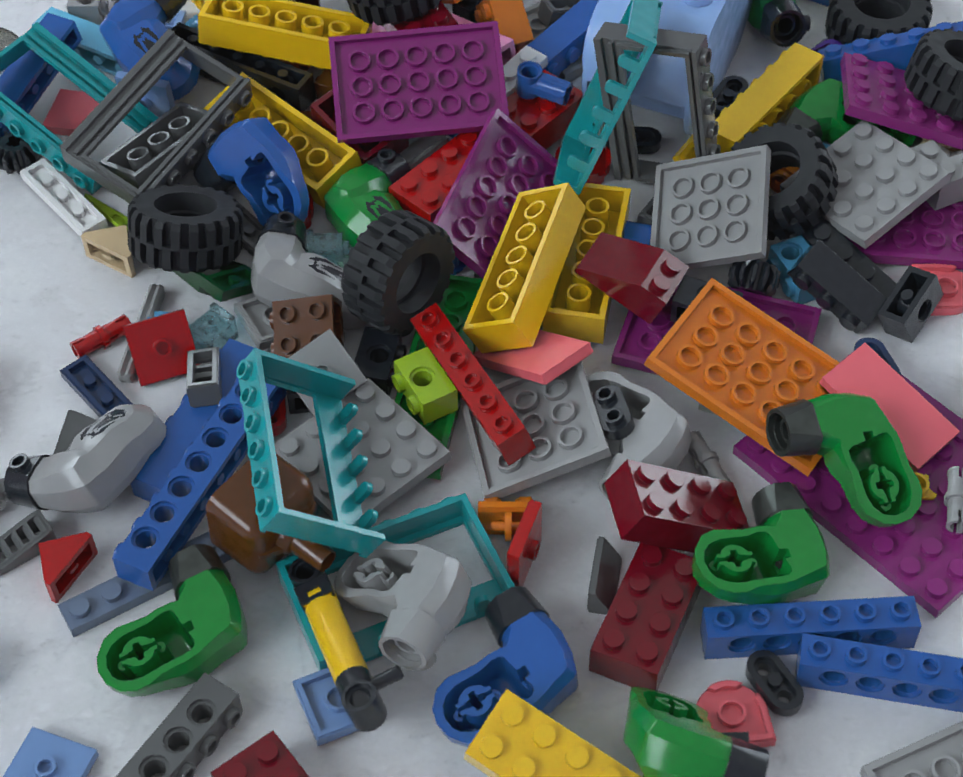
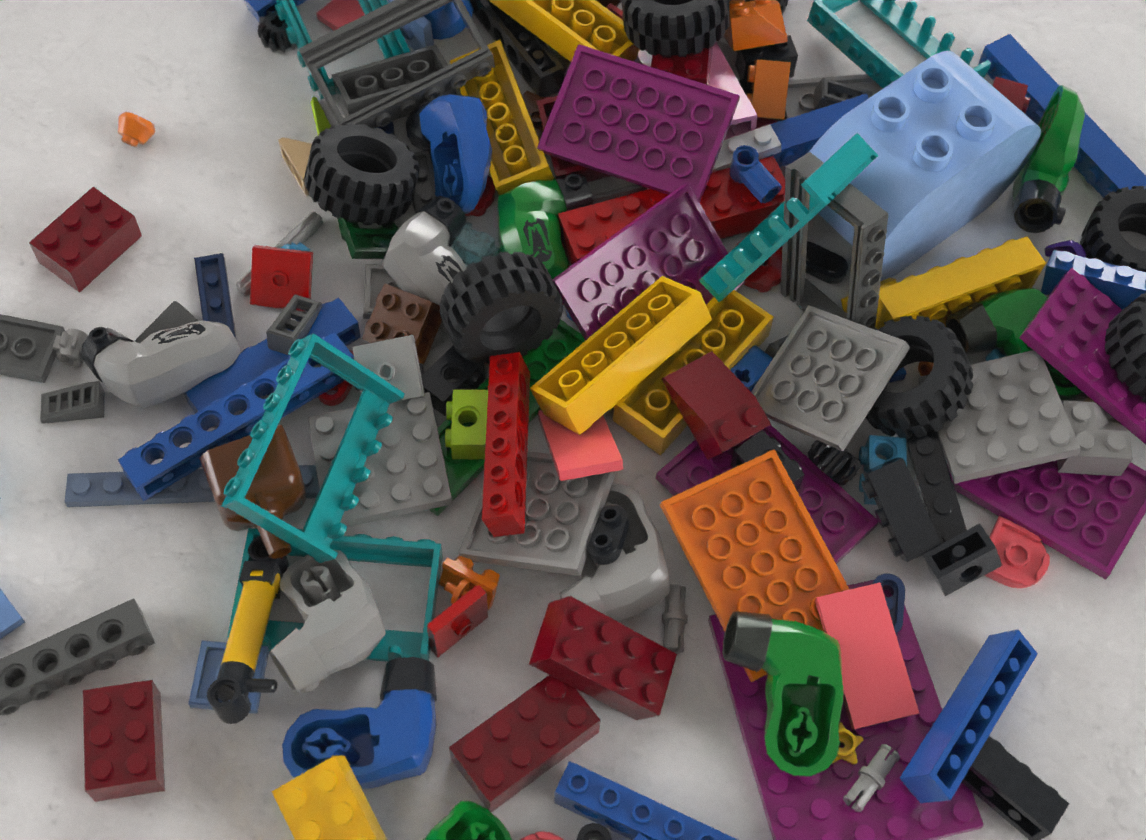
camera: 25 degrees right, 10 degrees up
white plate [20,158,108,237] -> none
red slope [38,532,98,603] -> none
red pin [70,314,131,359] -> none
green piece [97,544,248,697] -> none
clear light blue brick [189,302,239,350] -> none
dark grey slope [587,536,622,615] -> none
green piece [692,482,830,605] -> none
black plate [713,76,748,118] -> none

